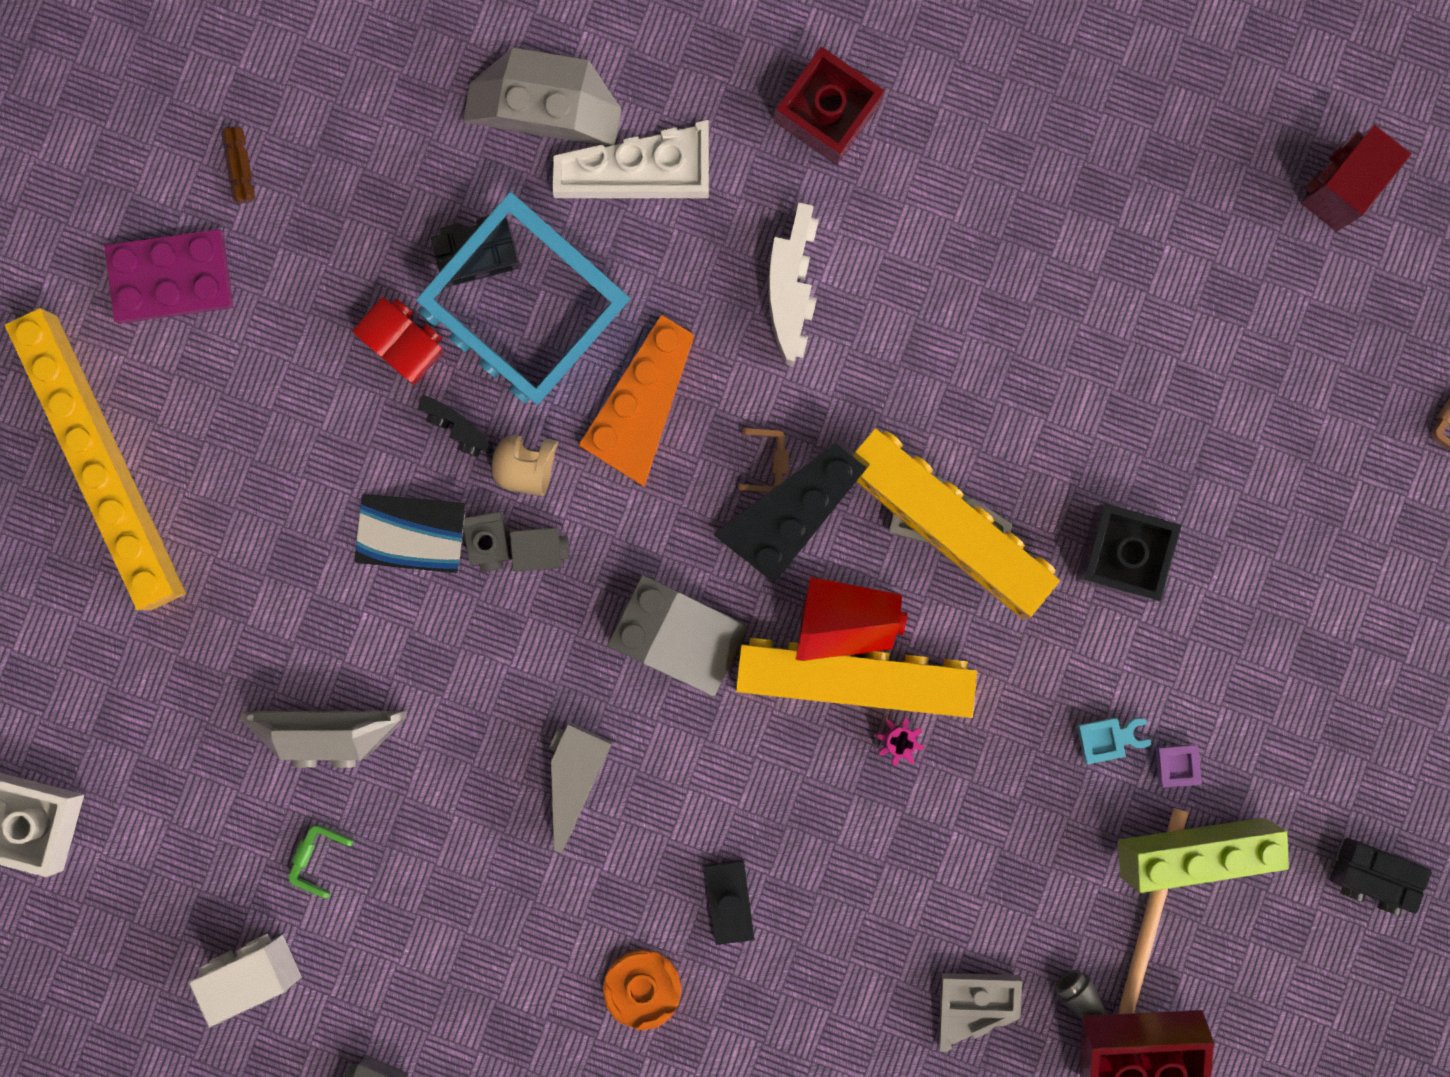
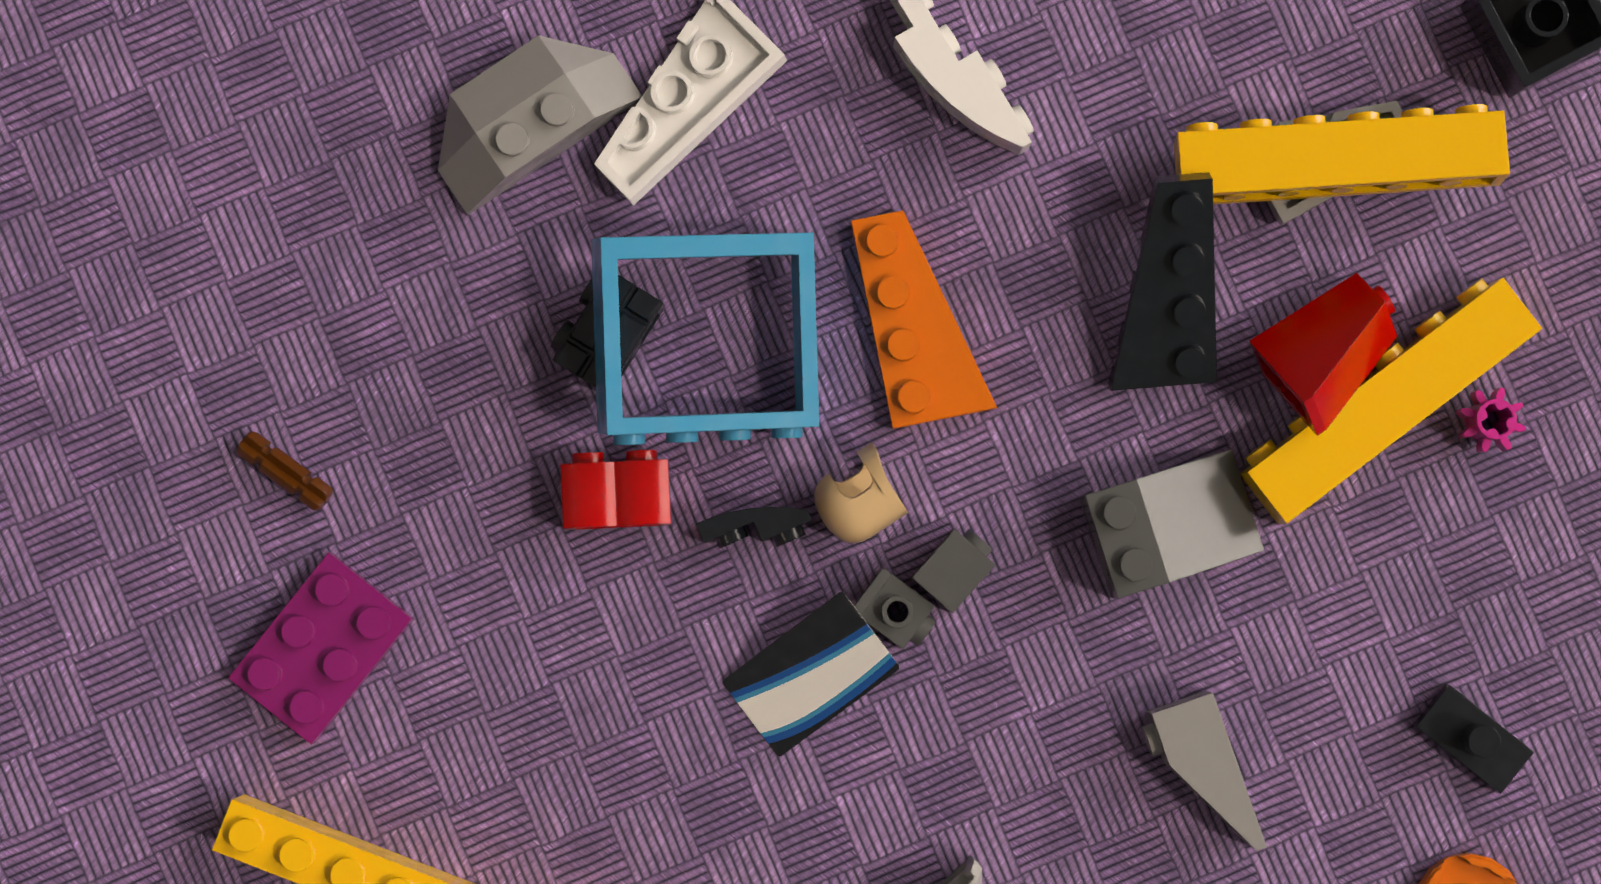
camera: 35 degrees left, 0 degrees up
medium nougat piece [738,428,789,493] -> none

